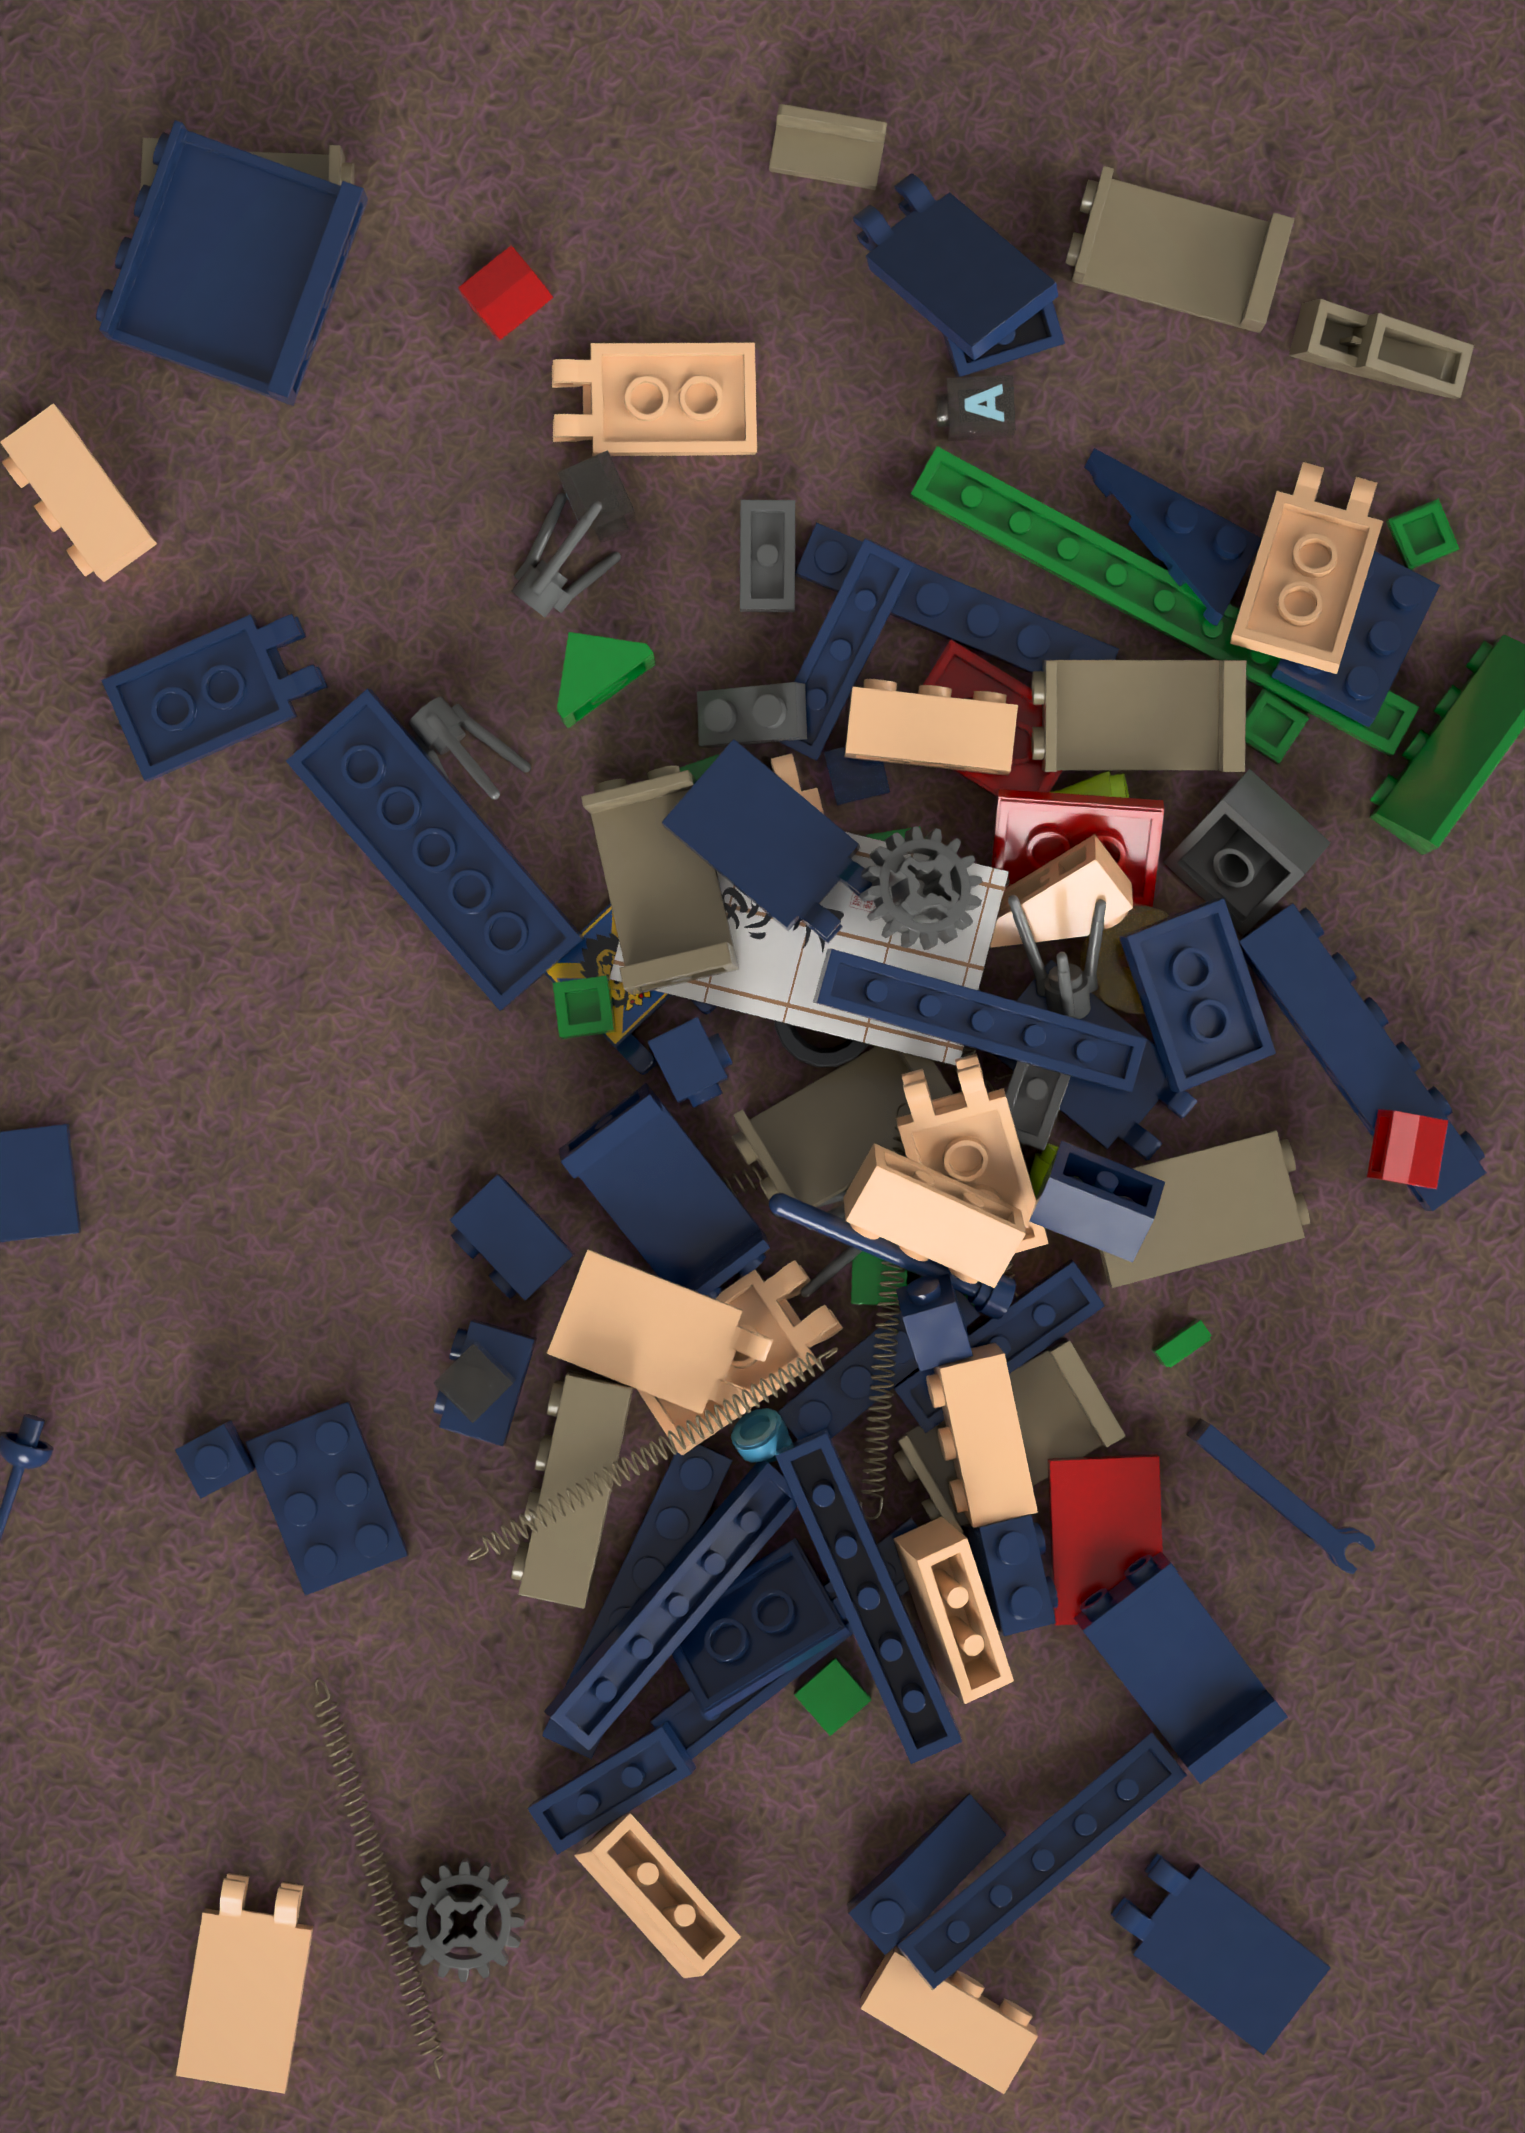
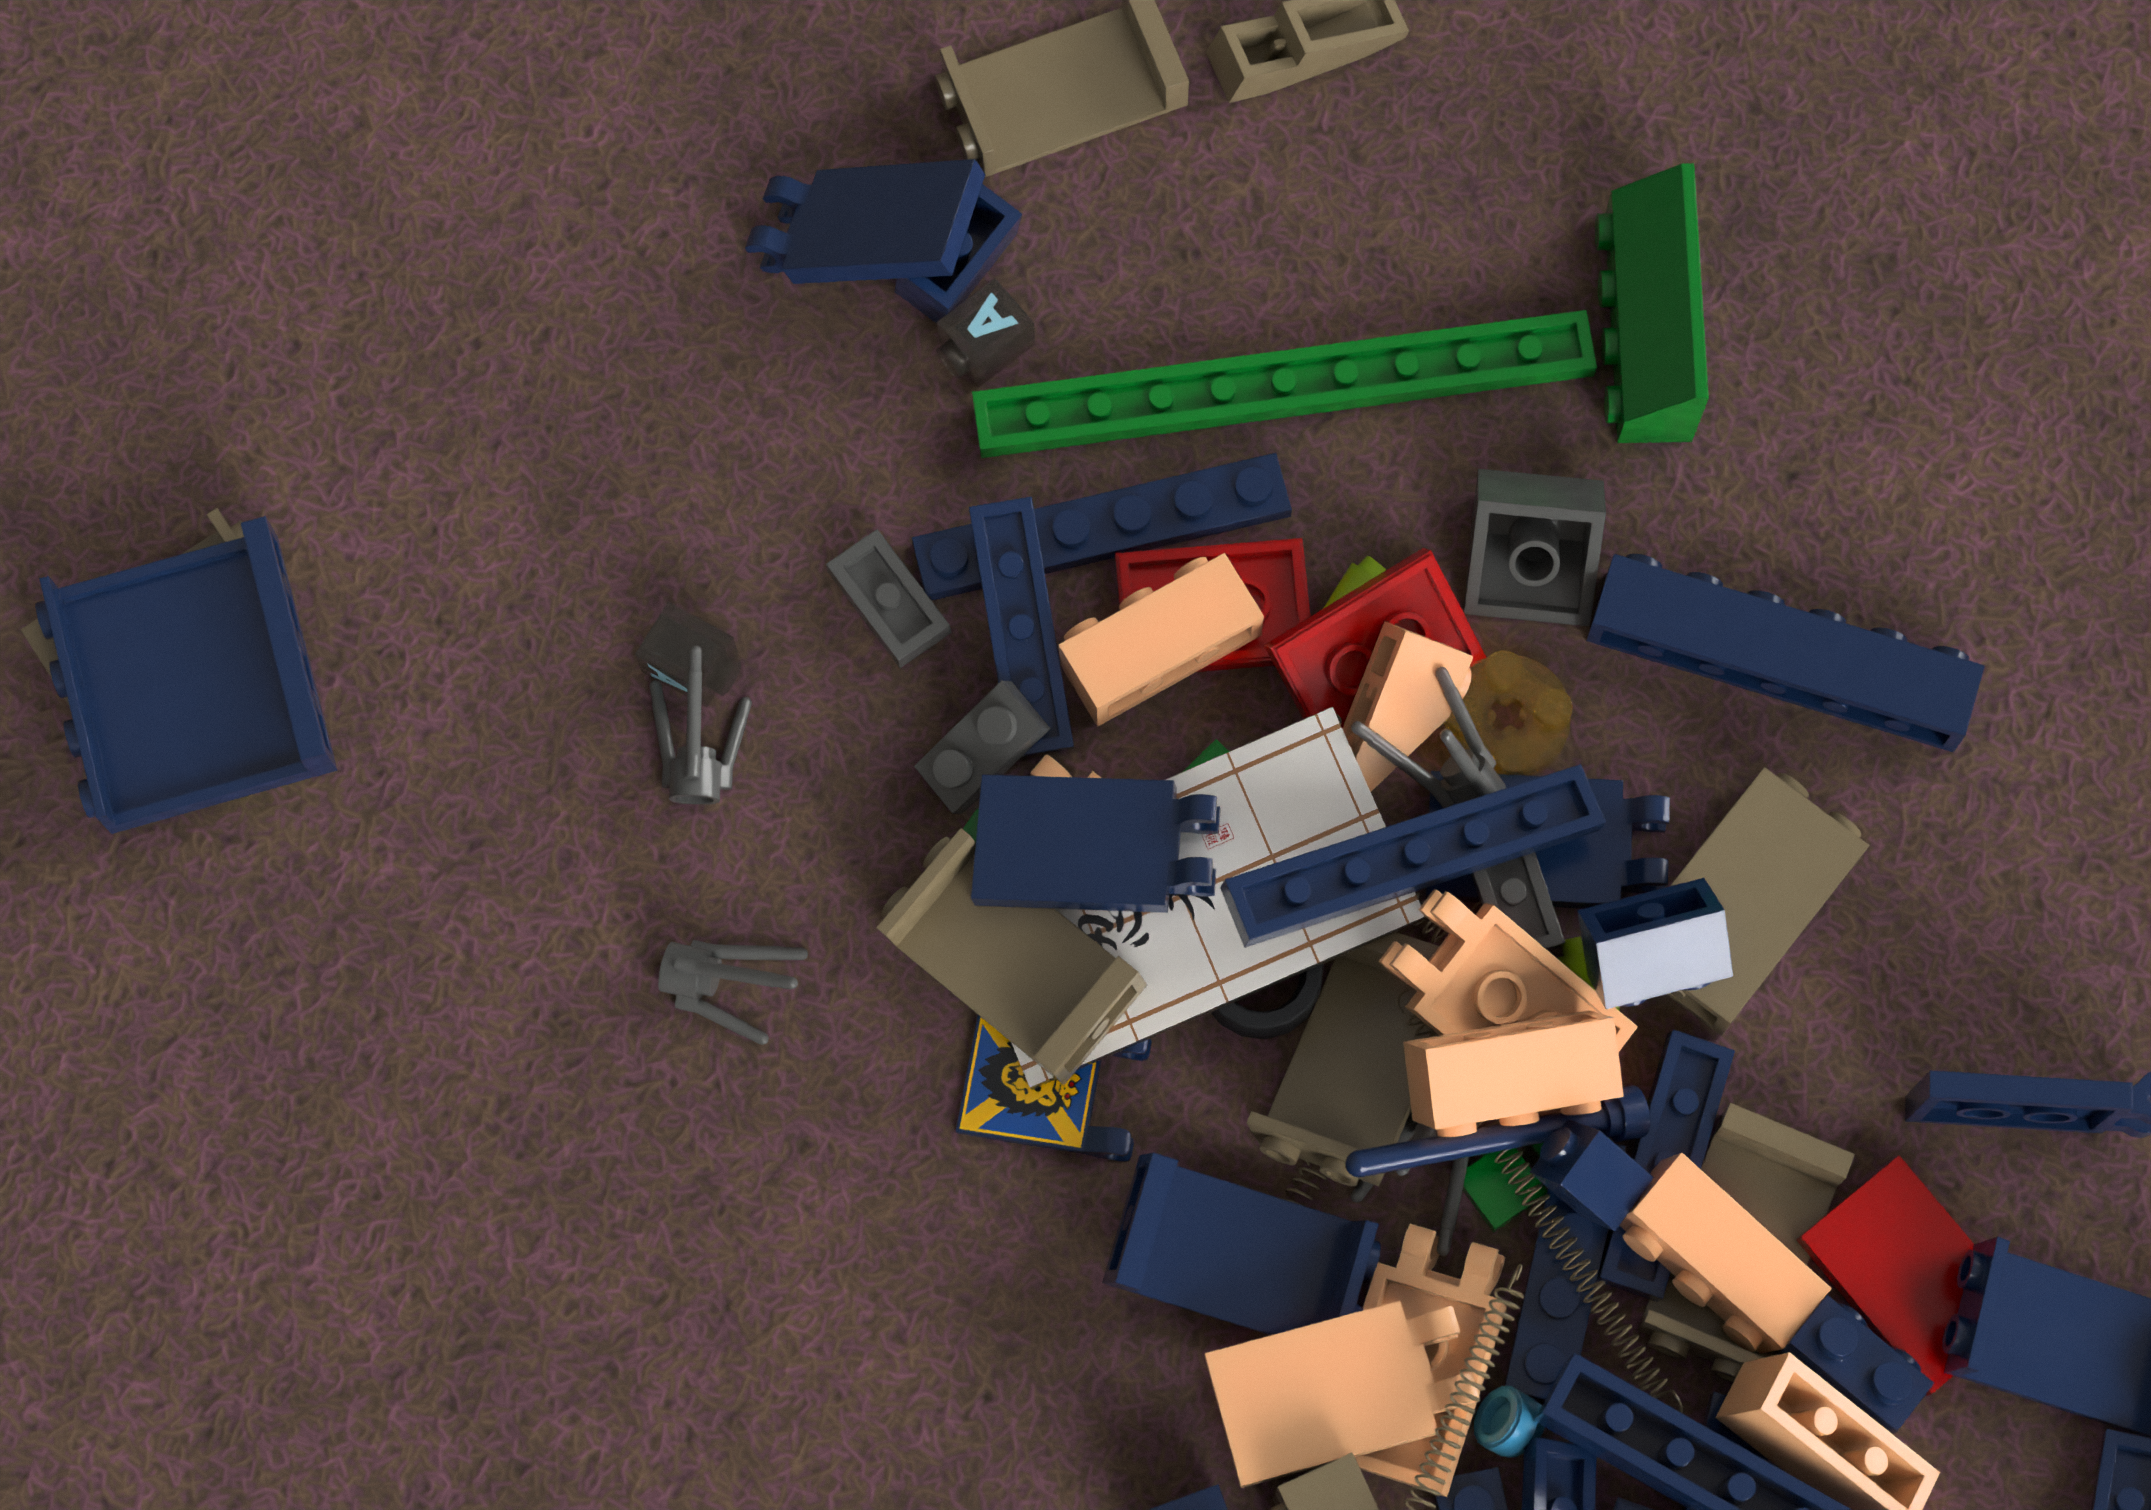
camera: 30 degrees left, 15 degrees down
light nougat brick [0,403,157,582] -> none
dark blue tile [101,614,328,782] -> none
dark blue plate [286,689,585,1011] -> none
dark blue brick [450,1174,575,1300] -> none
red piece [458,245,554,341] -> none
light nougat tile [552,343,757,456] -> none
green plate [553,975,616,1039] -> none
green slope [557,632,656,729] -> none
dark blue brick [648,1017,733,1108] -> none
dark tan panel [769,104,887,190] -> none
clear blue tile [824,747,890,806] -> none
dark grey gear [860,826,983,950] -> none
dark tan panel [1032,660,1246,772] -> none
dark blue wing [1084,448,1262,626] -> none
dark blue plate [1119,898,1276,1093] -> none
green tile [1151,1318,1212,1368] -> none
light nougat tile [1230,462,1383,674] -> none
green tile [1245,688,1309,765] -> none
dark blue plate [1271,551,1440,728] -> none
red piece [1367,1109,1448,1189] -> none
green tile [1386,498,1459,570] -> none

